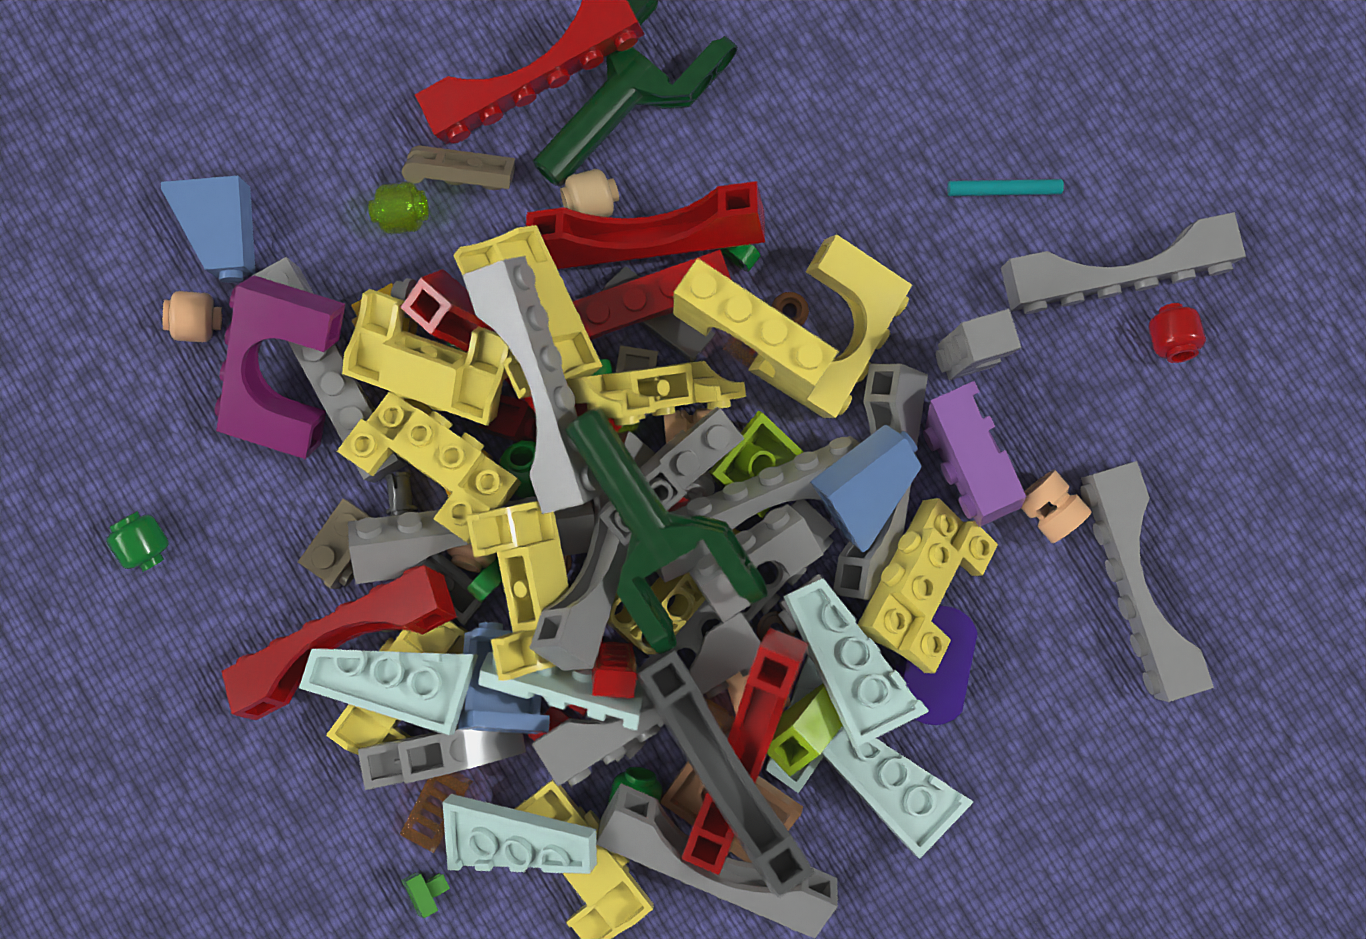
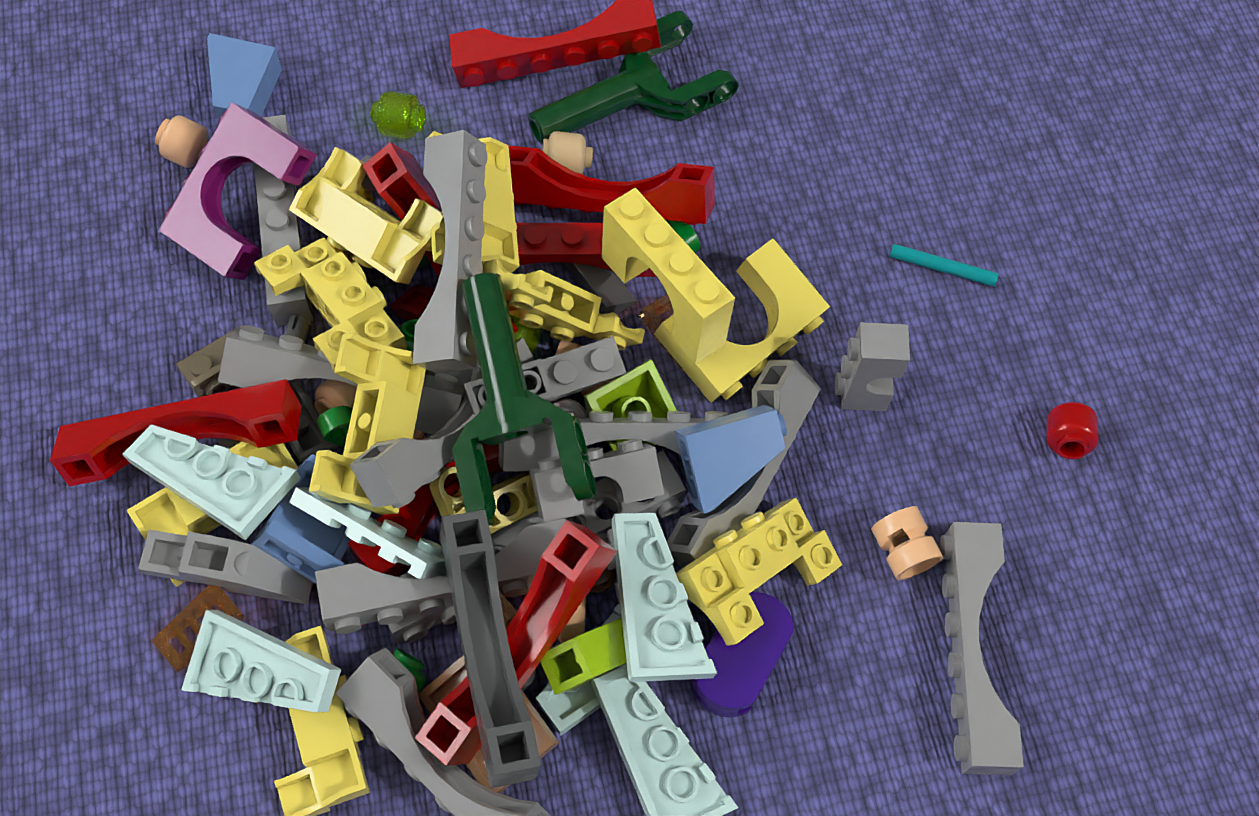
camera: 20 degrees right, 20 degrees down
green head [106,511,169,572] -> none
bright green tile [401,872,450,919] -> none
dark tan plate [402,145,515,190] -> none
red slope [592,641,637,699] -> none
medium lavender wedge [923,381,1027,527] -> none
light grey arch [1001,212,1246,314] -> none

